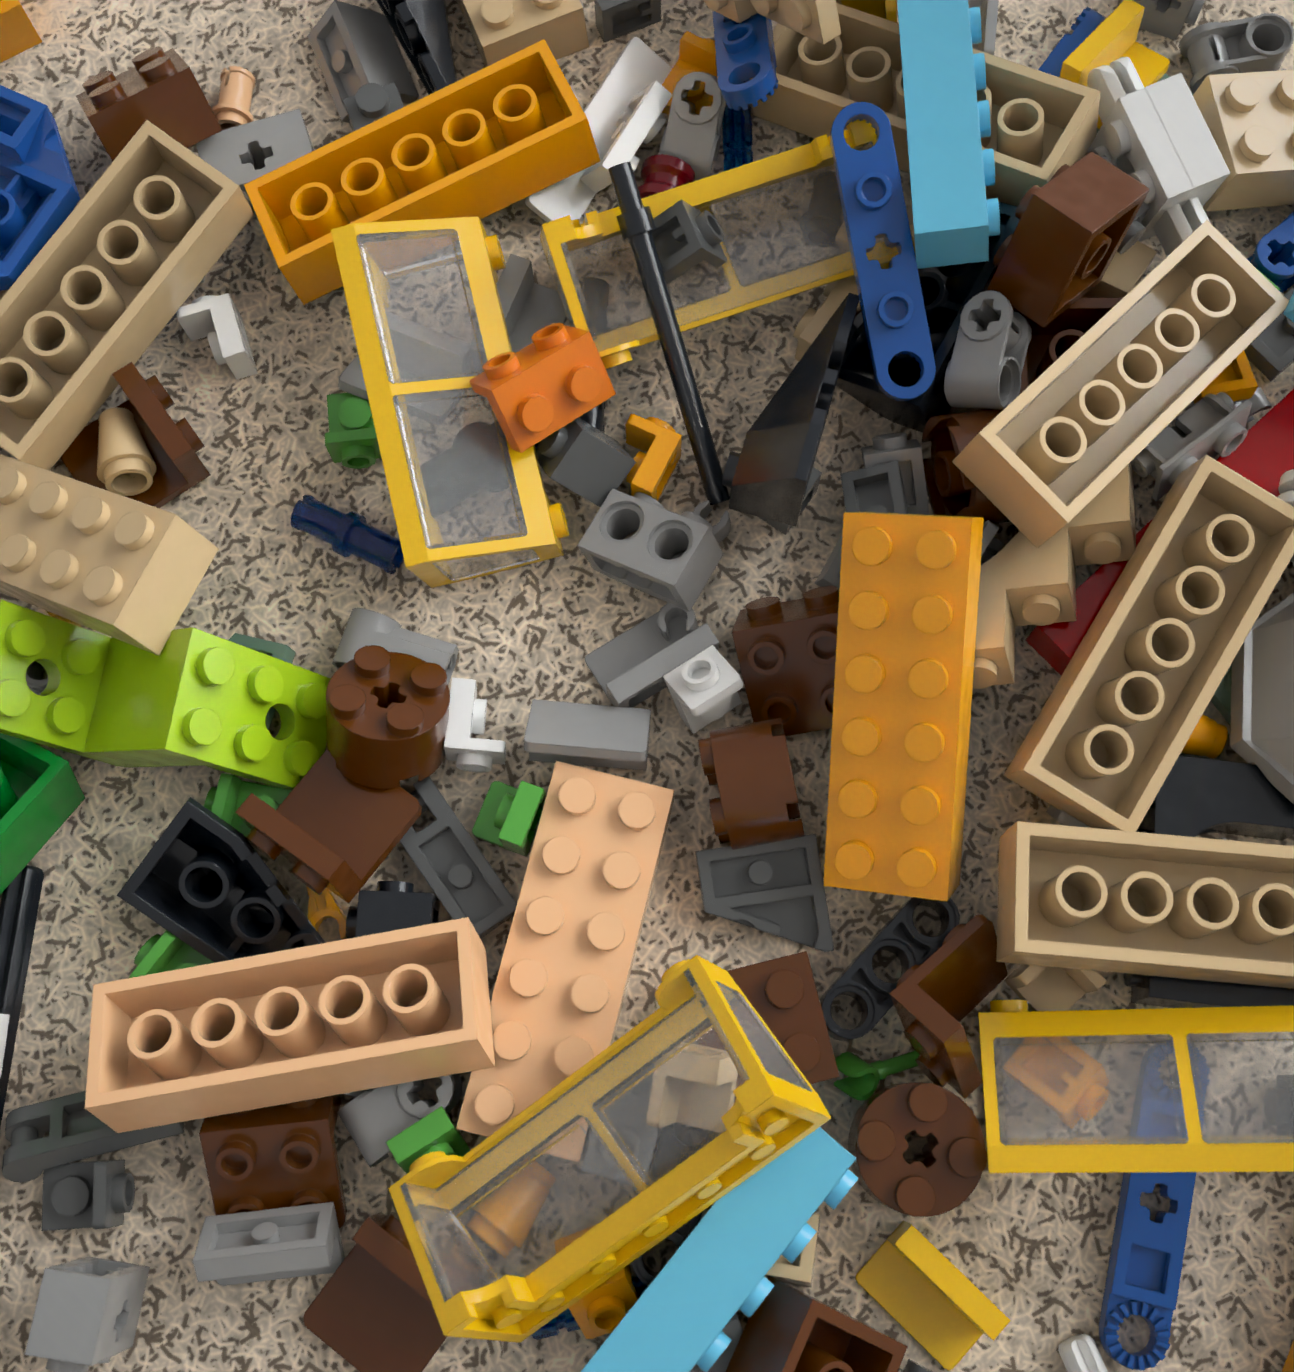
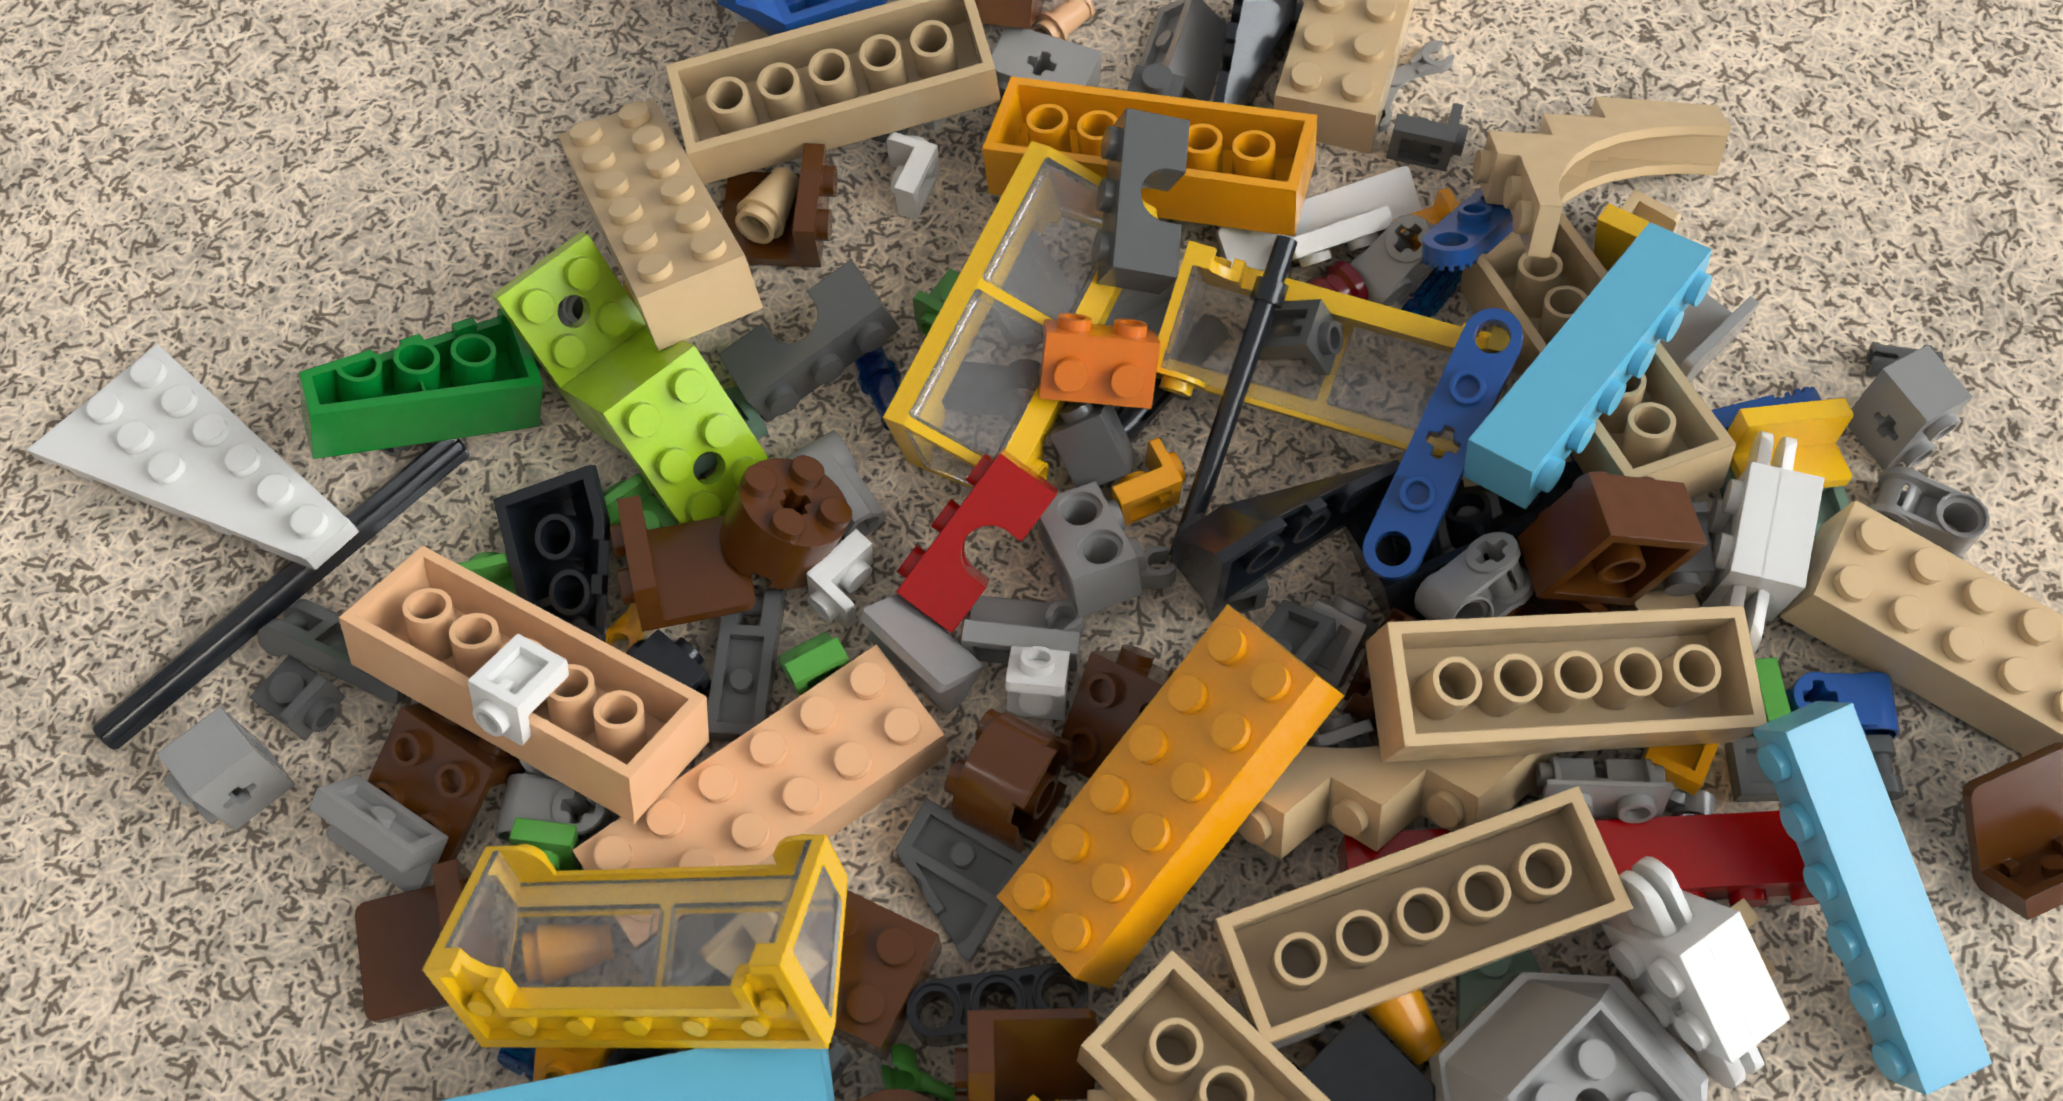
camera: 40 degrees right, 10 degrees down
none -> white bracket [467,633,569,746]
none -> dark grey arch [718,260,900,422]
none -> red arch [896,448,1058,634]
none -> dark grey arch [1091,108,1190,295]

